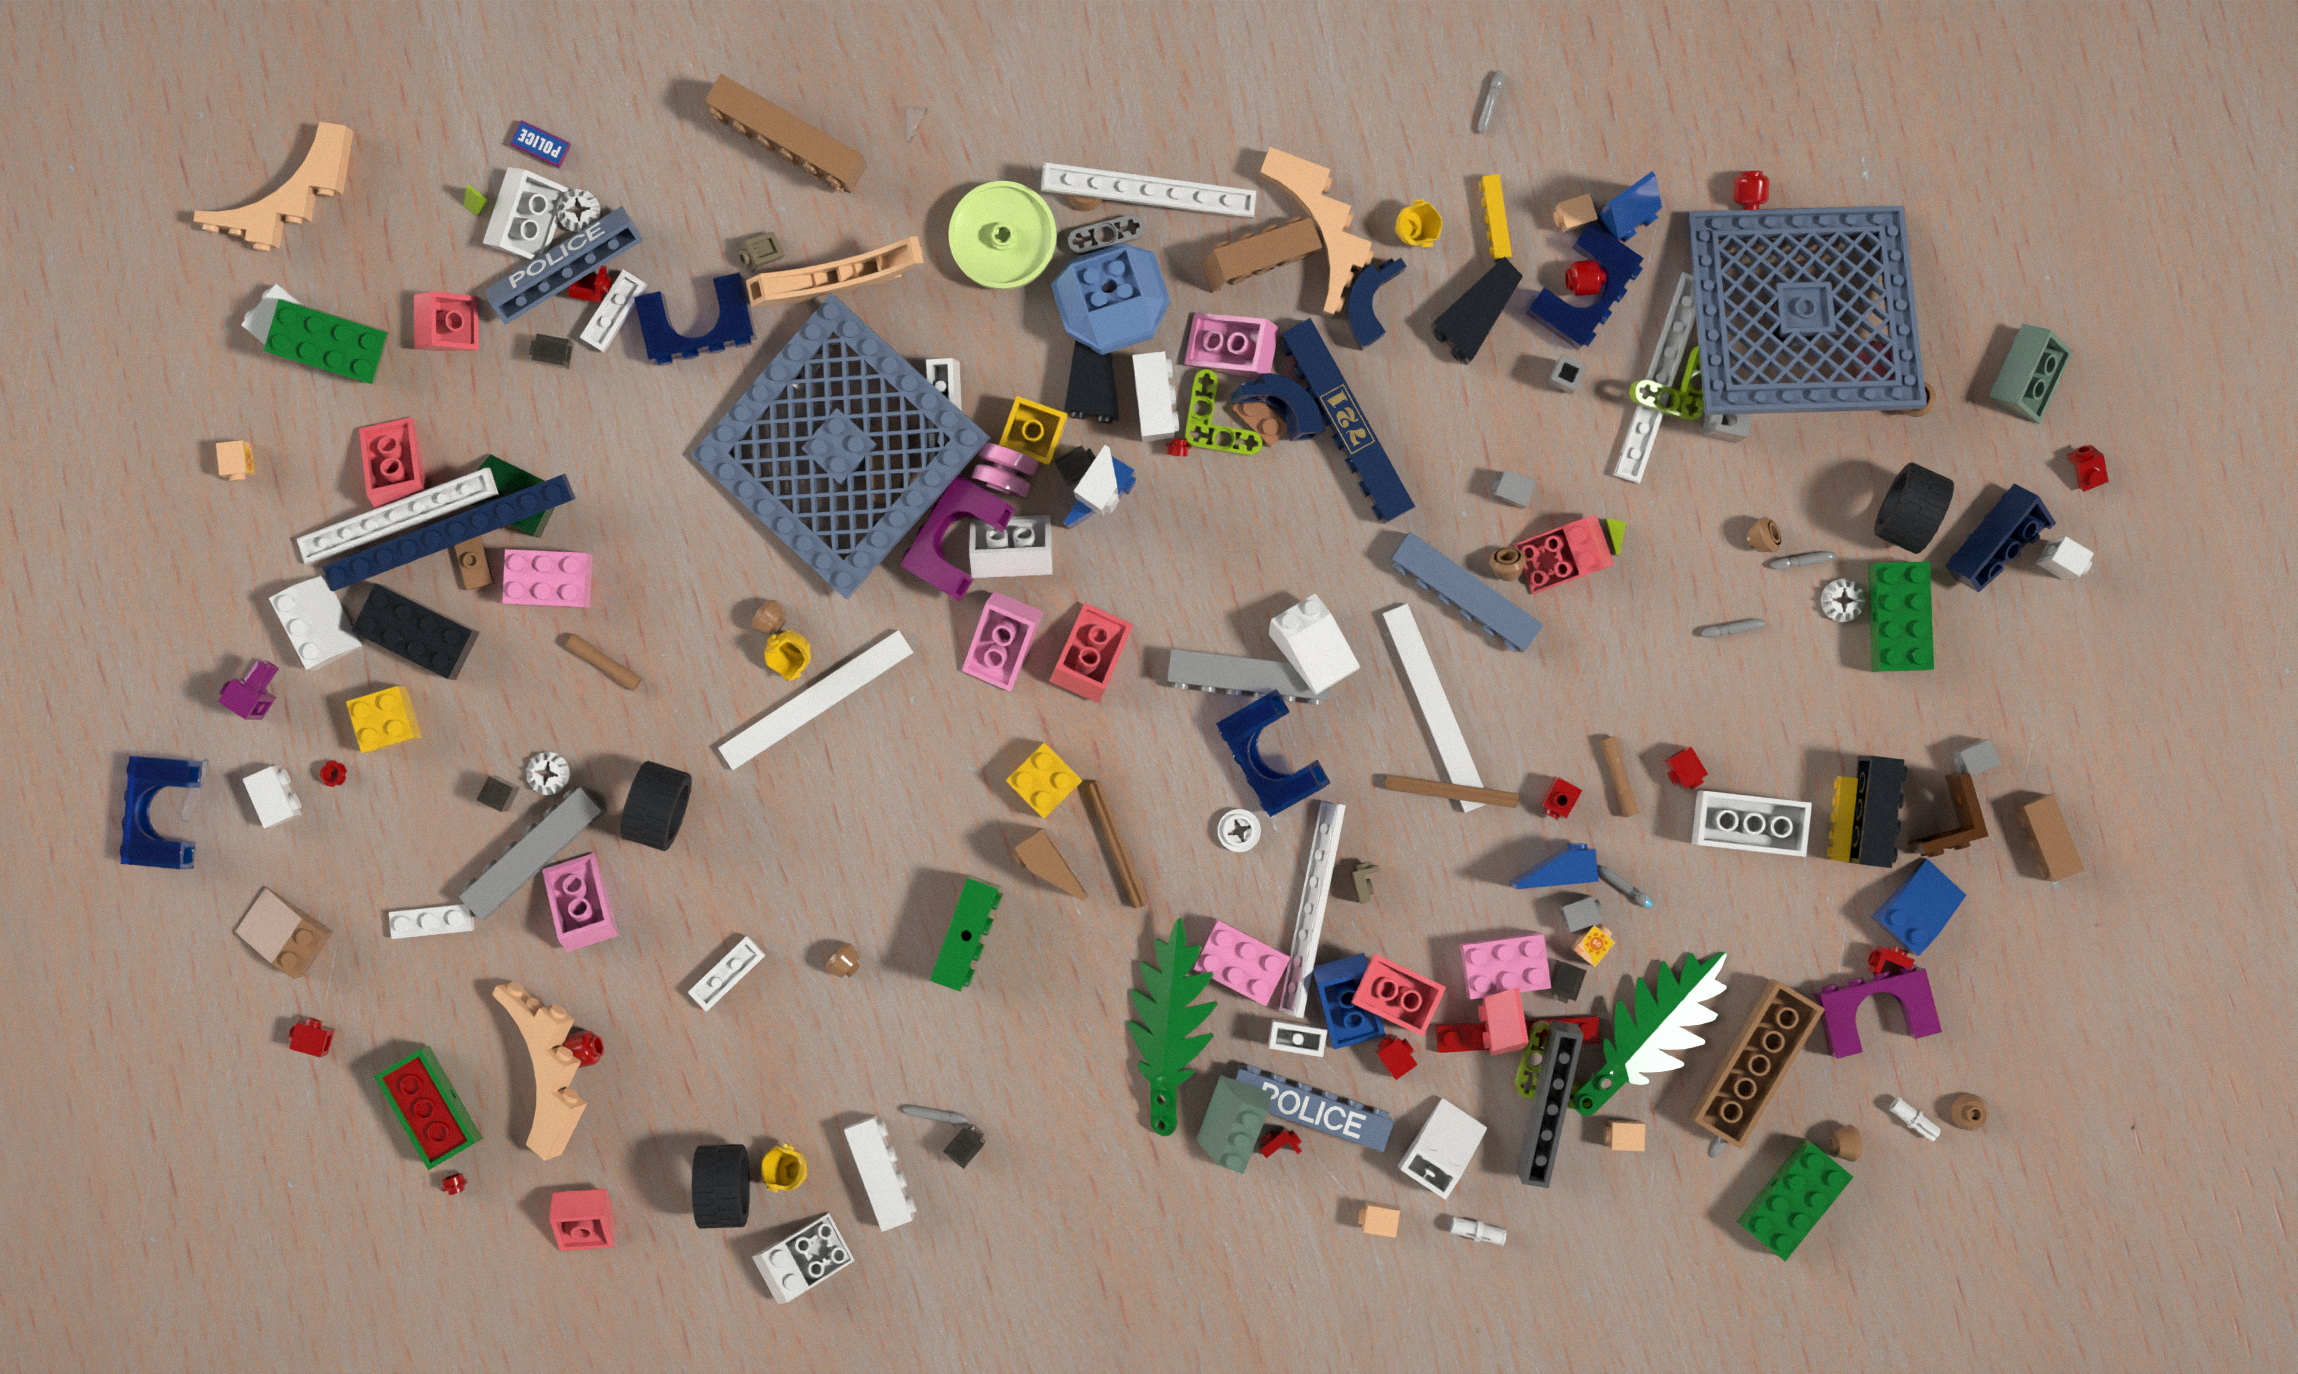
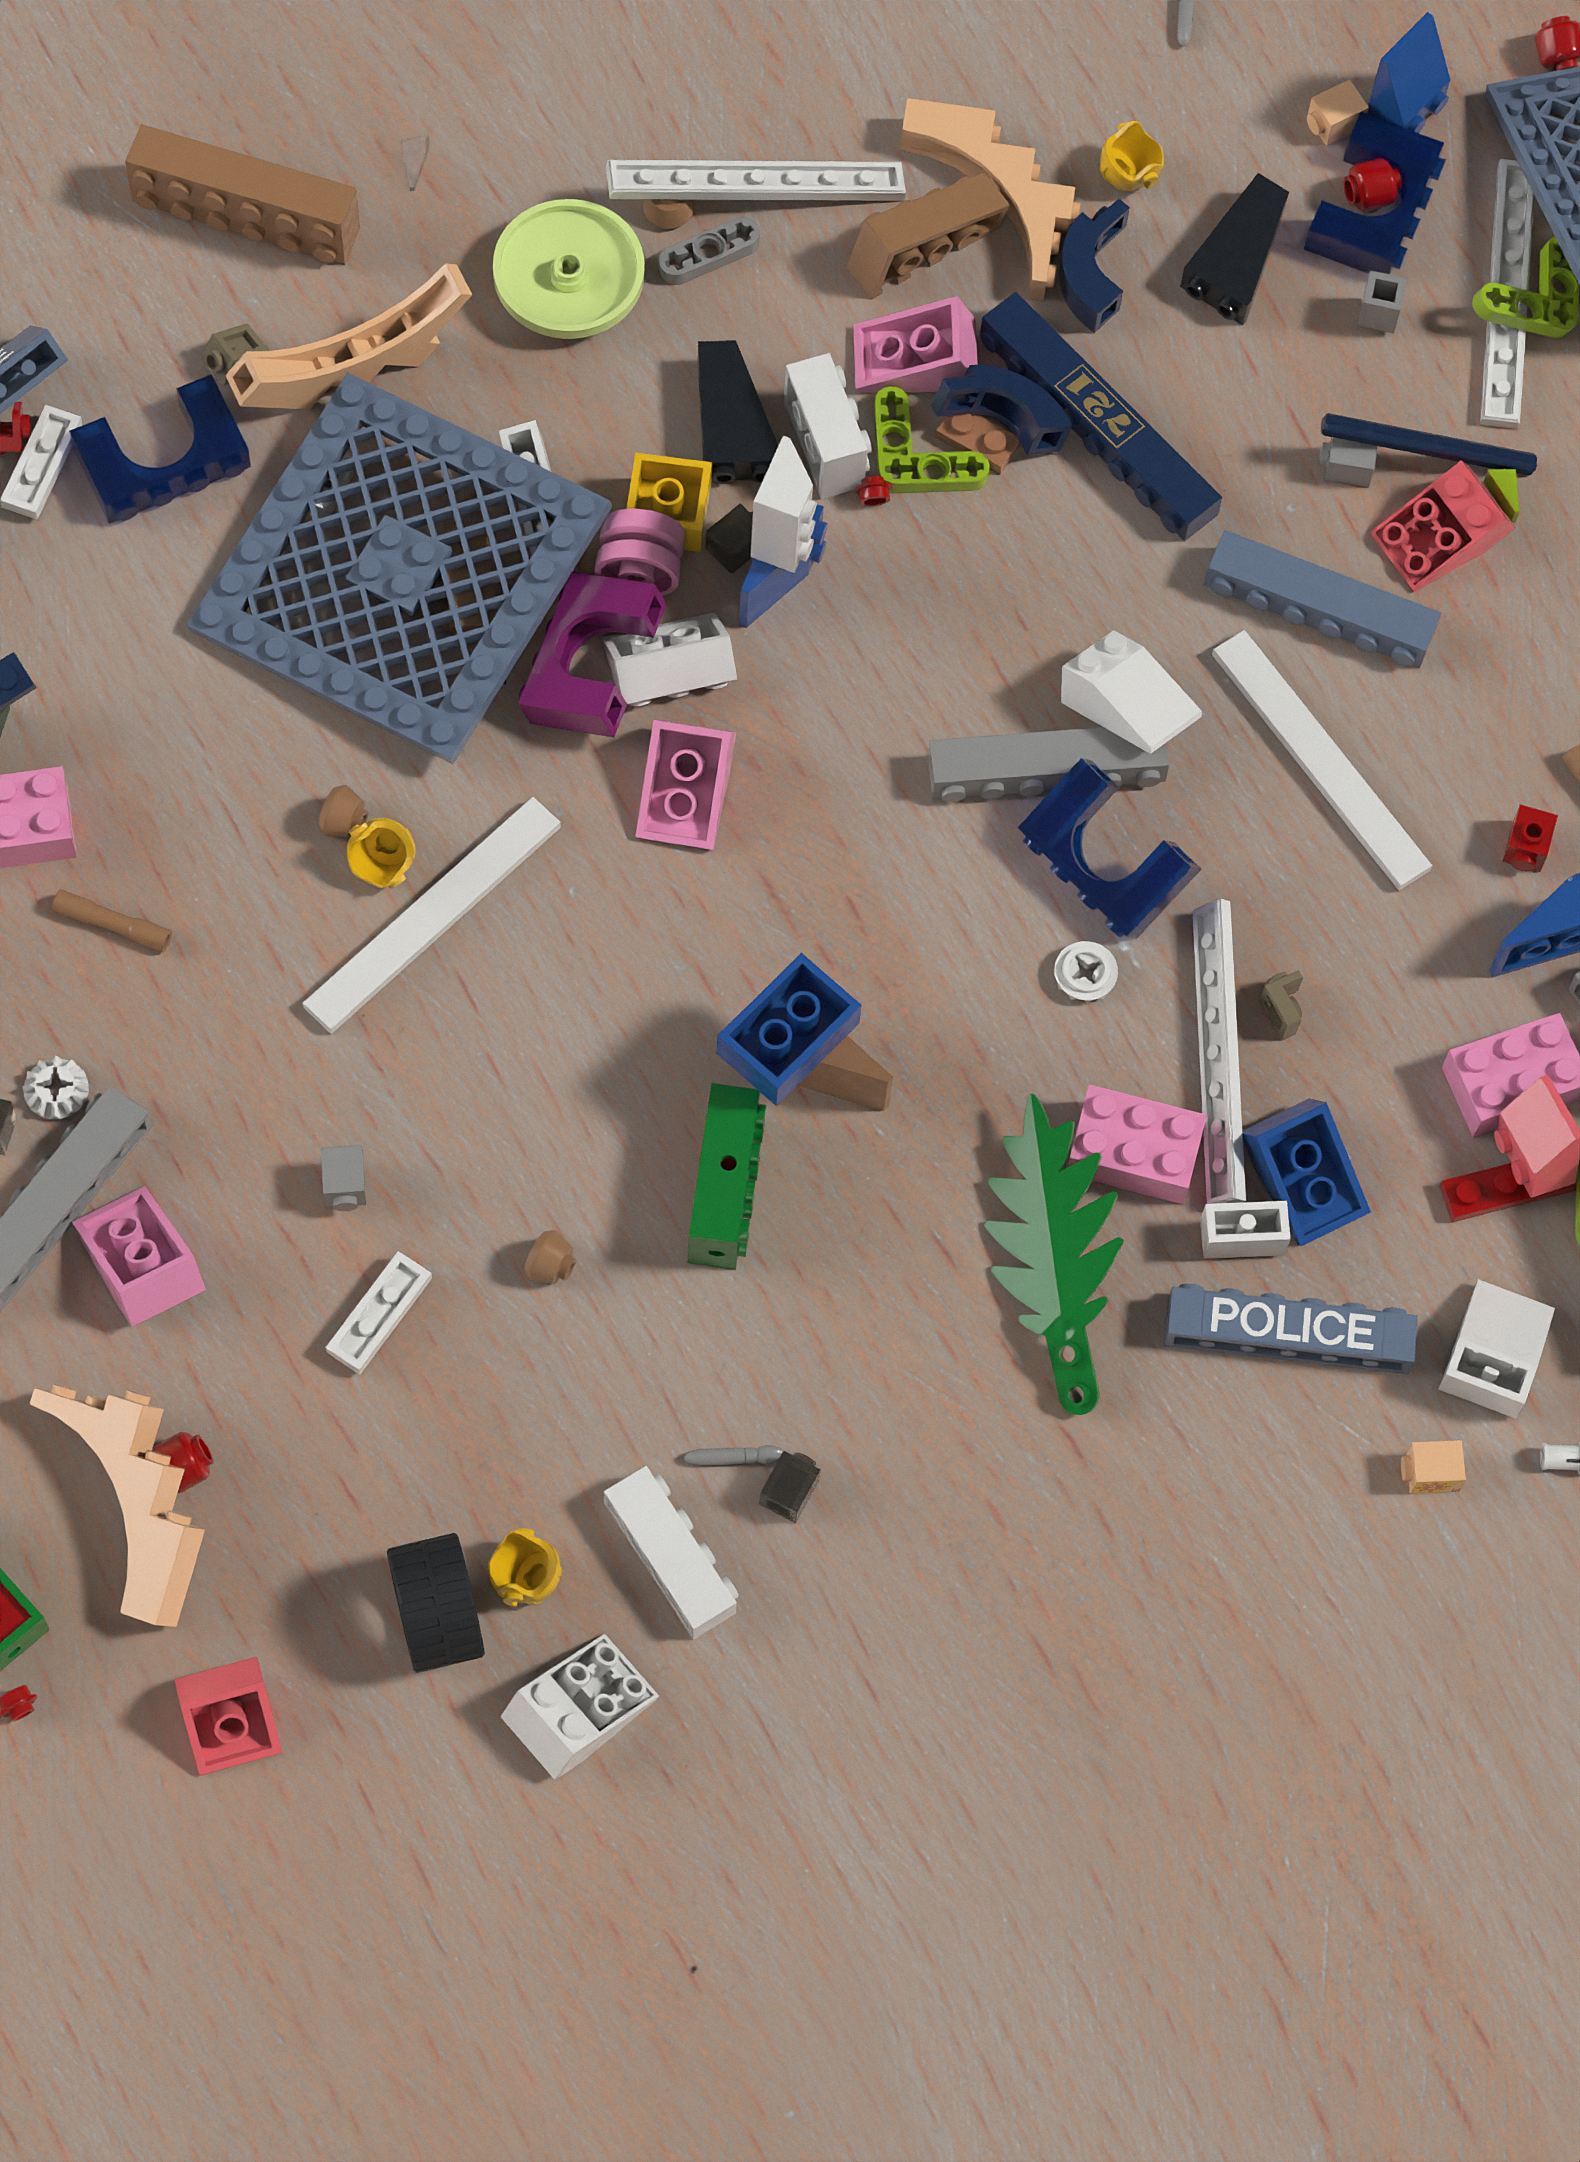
camera: 20 degrees left, 20 degrees down
black tyre [620,761,692,851] -> none
yellow brick [1006,742,1083,819] -> none
coral slope [1049,602,1133,703] -> none
medium blue piece [1051,243,1170,355] -> none
medium nougat axle [1087,781,1146,909] -> none
sand green slope [1196,1075,1272,1174] -> none
red bracket [1259,1127,1302,1159] -> none
coral slope [1351,953,1446,1036] -> none
red brick [1375,1036,1418,1080] -> none
medium nougat axle [1385,775,1519,808] -> none
yellow piece [1479,174,1512,262] -> none
medium nougat cone [1489,547,1526,581] -> none
none -> light grey brick [321,1145,366,1211]
none -> blue brick [716,953,862,1106]
none -> dark blue axle [1321,413,1537,476]

